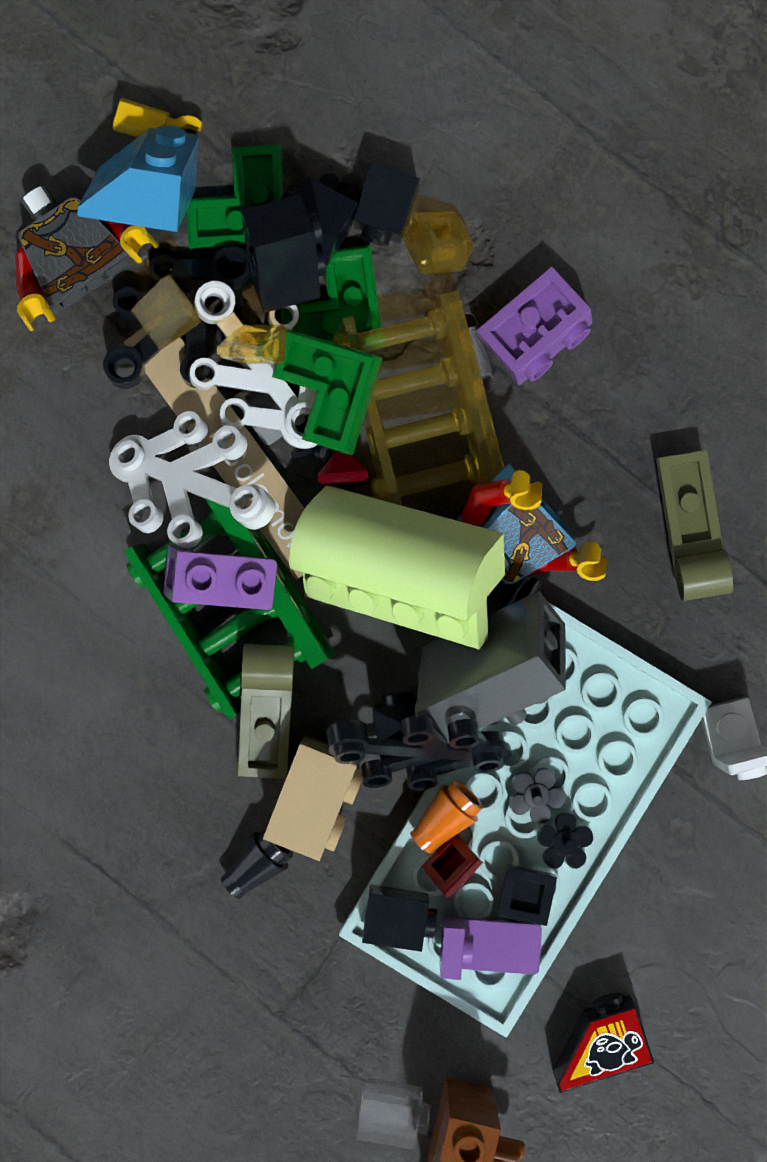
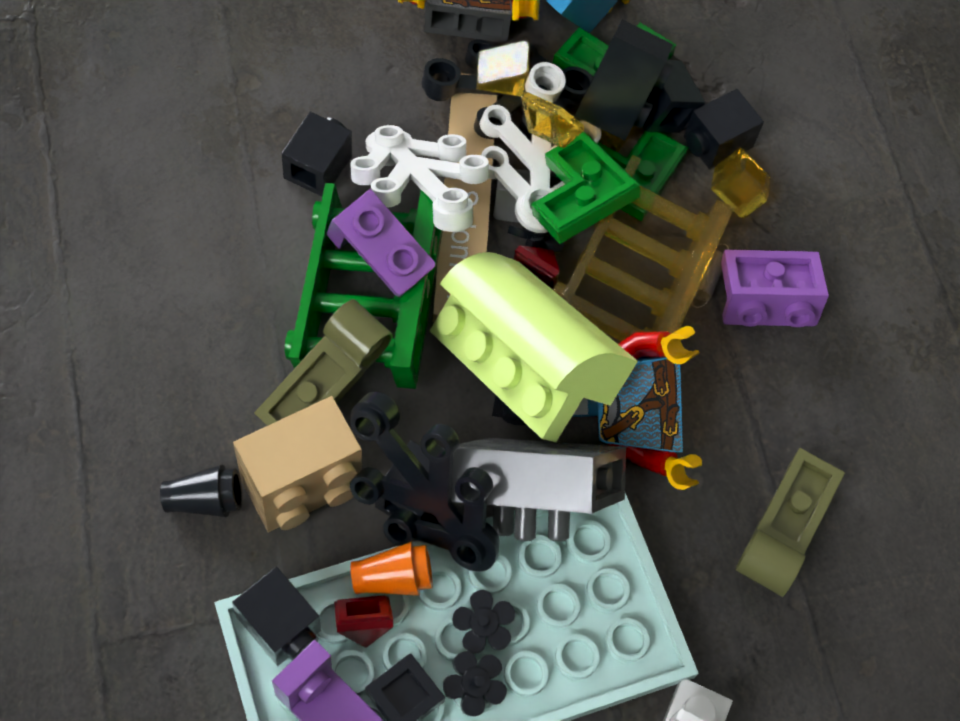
camera: 30 degrees right, 25 degrees down
none -> black brick [281,111,352,196]

